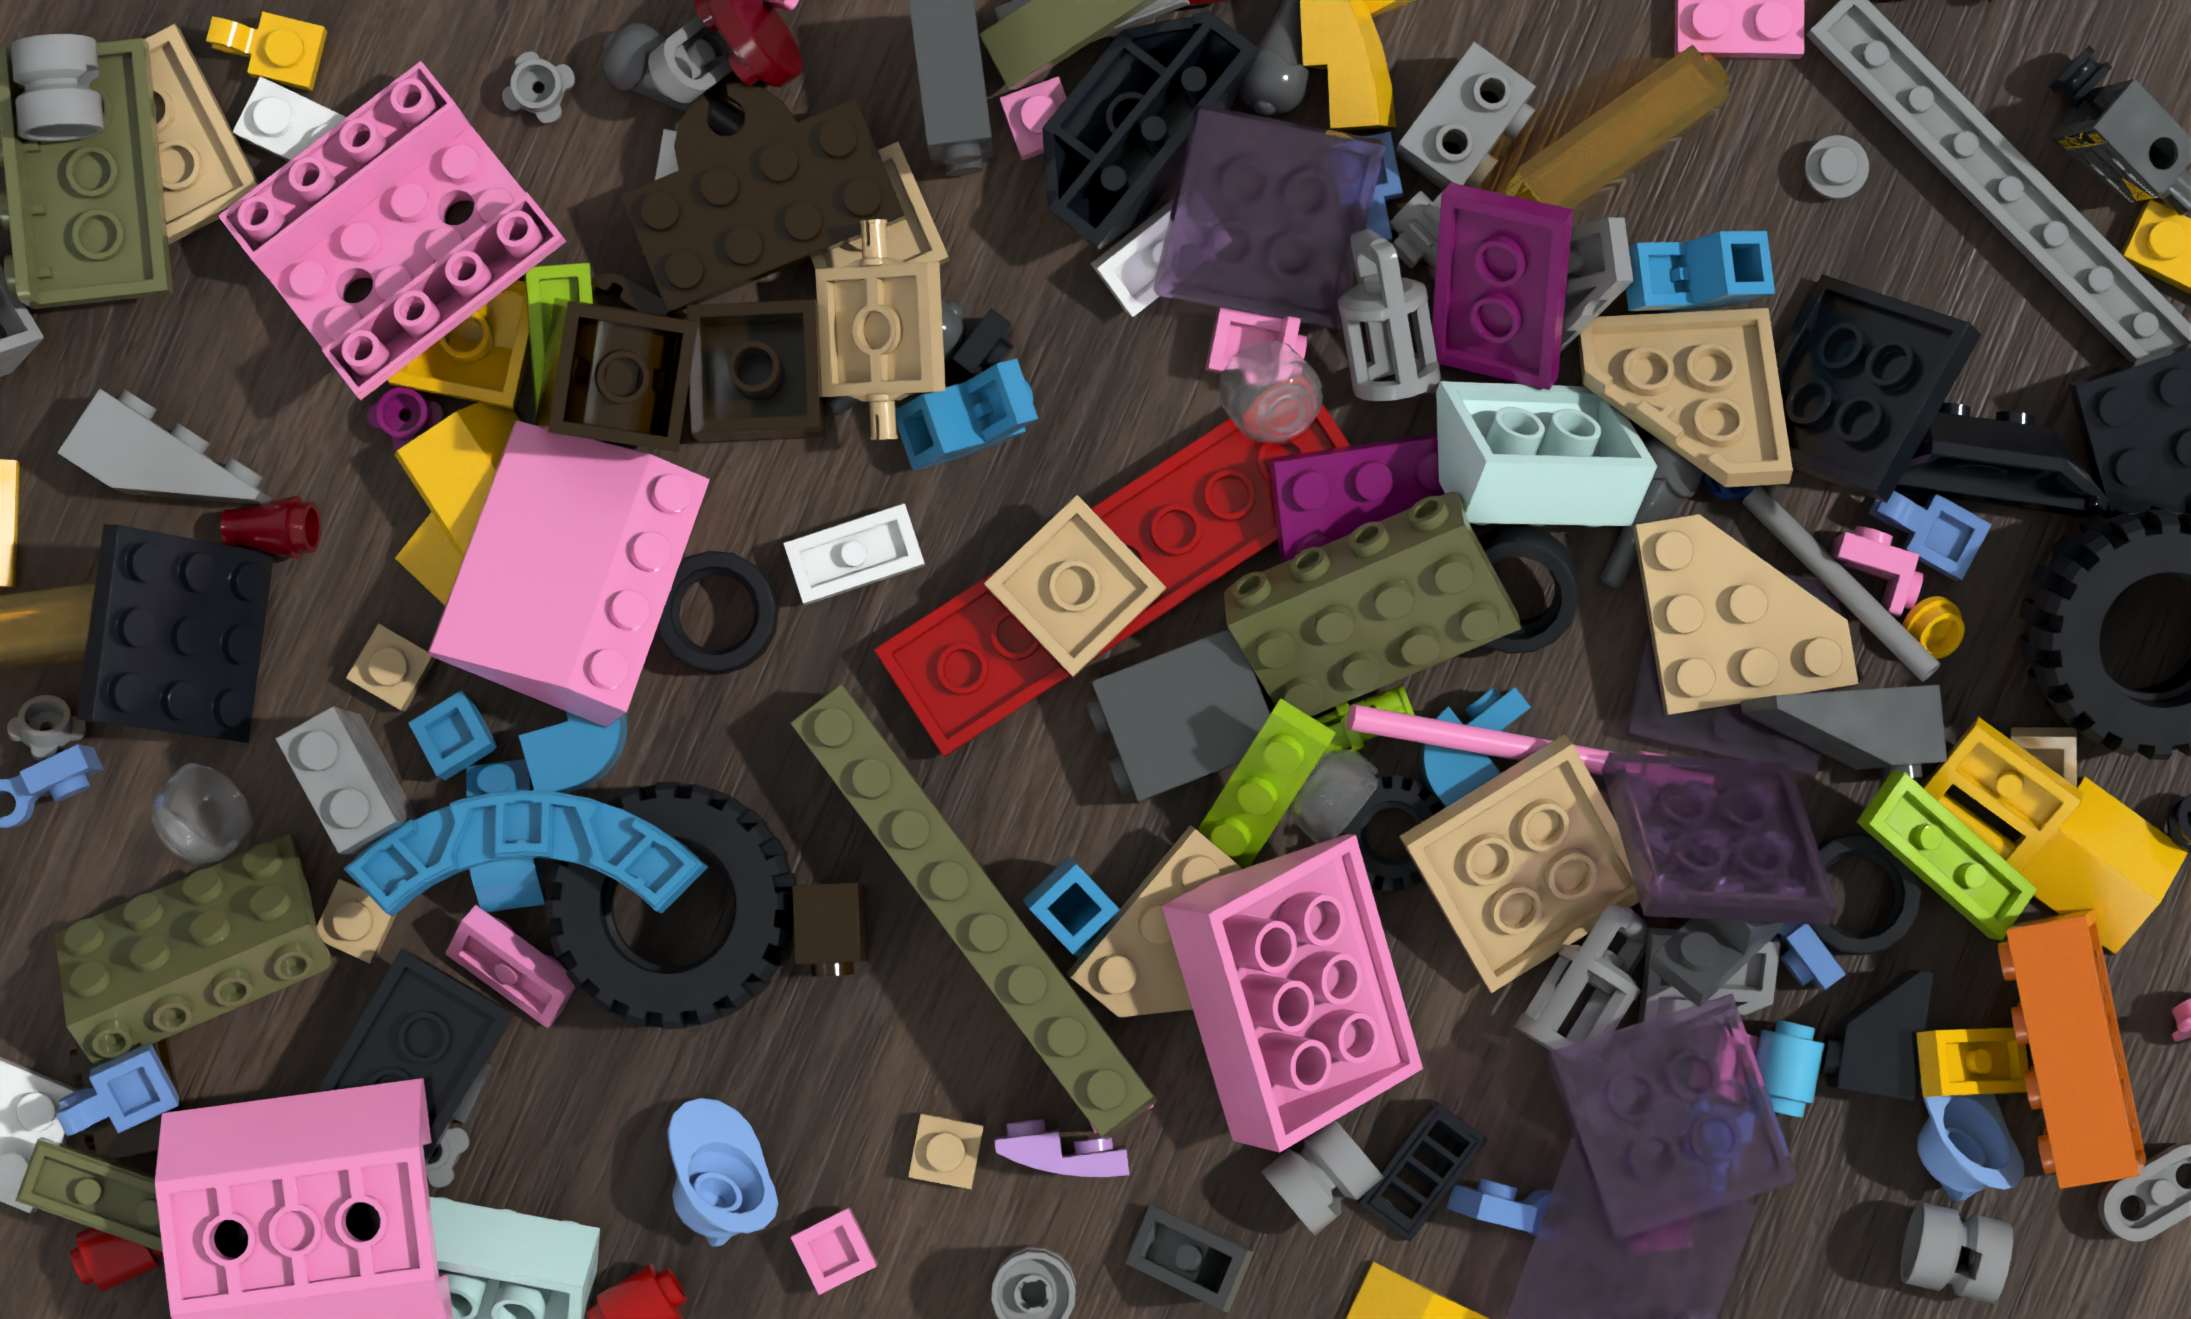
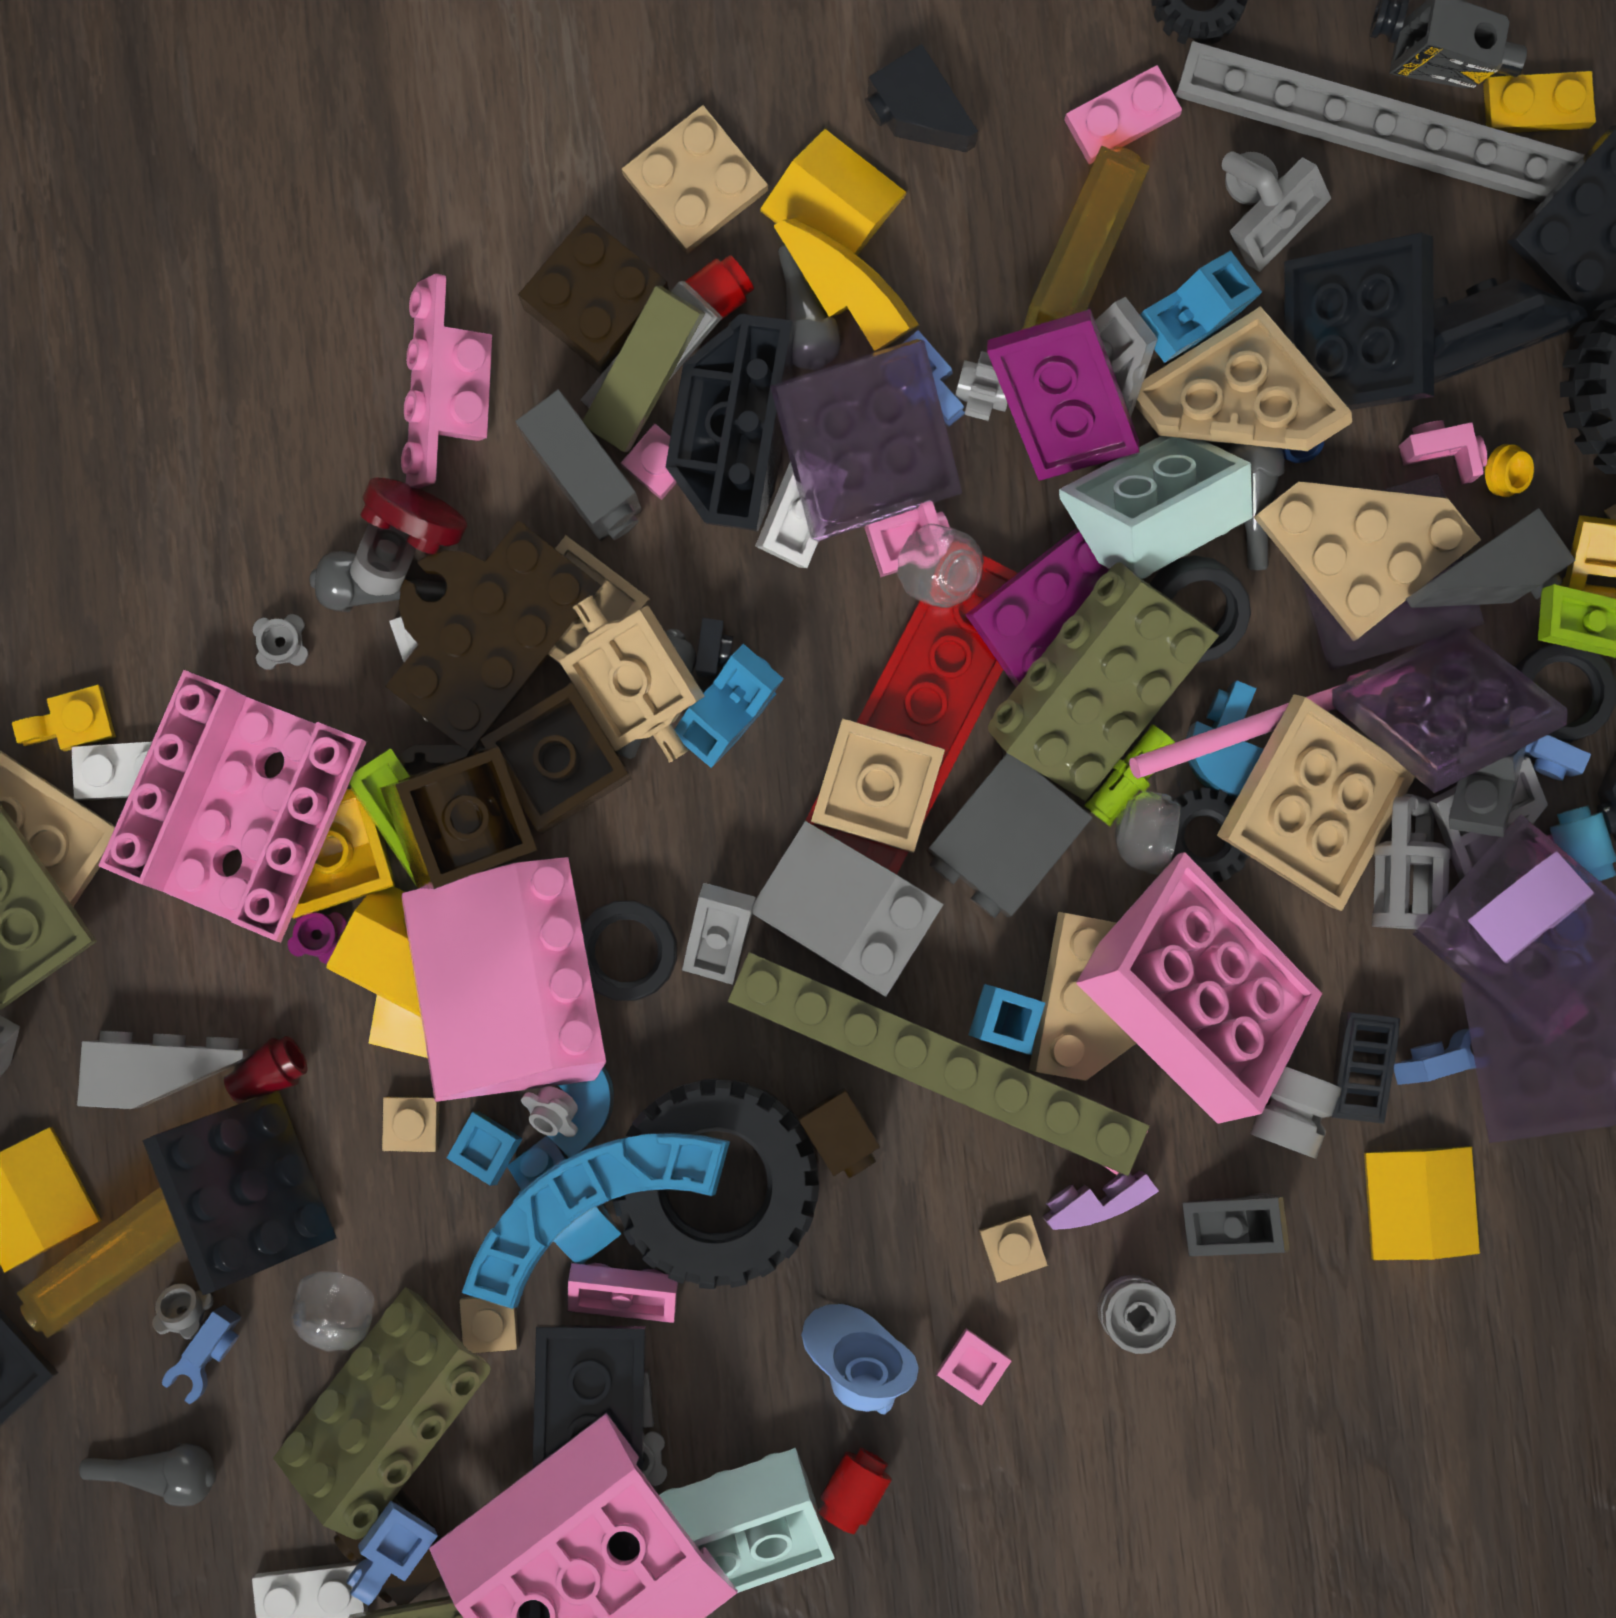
camera: 30 degrees left, 0 degrees up
light grey brick [275,706,418,855] -> none
white plate [783,503,926,605] -> none
lime plate [1197,698,1336,868] -> none
light grey piece [1337,229,1441,401] -> none
light grey brick [1395,42,1536,191] -> none
light grey piece [1742,485,1941,682] -> none
medium blue plate [1867,491,1992,582] -> none
none -> light grey plate [521,1086,578,1137]
none -> light grey slope [682,883,755,985]
none -> light grey slope [752,821,944,997]
none -> light grey plate [1222,151,1332,272]
none -> lavender slope [1468,851,1595,963]

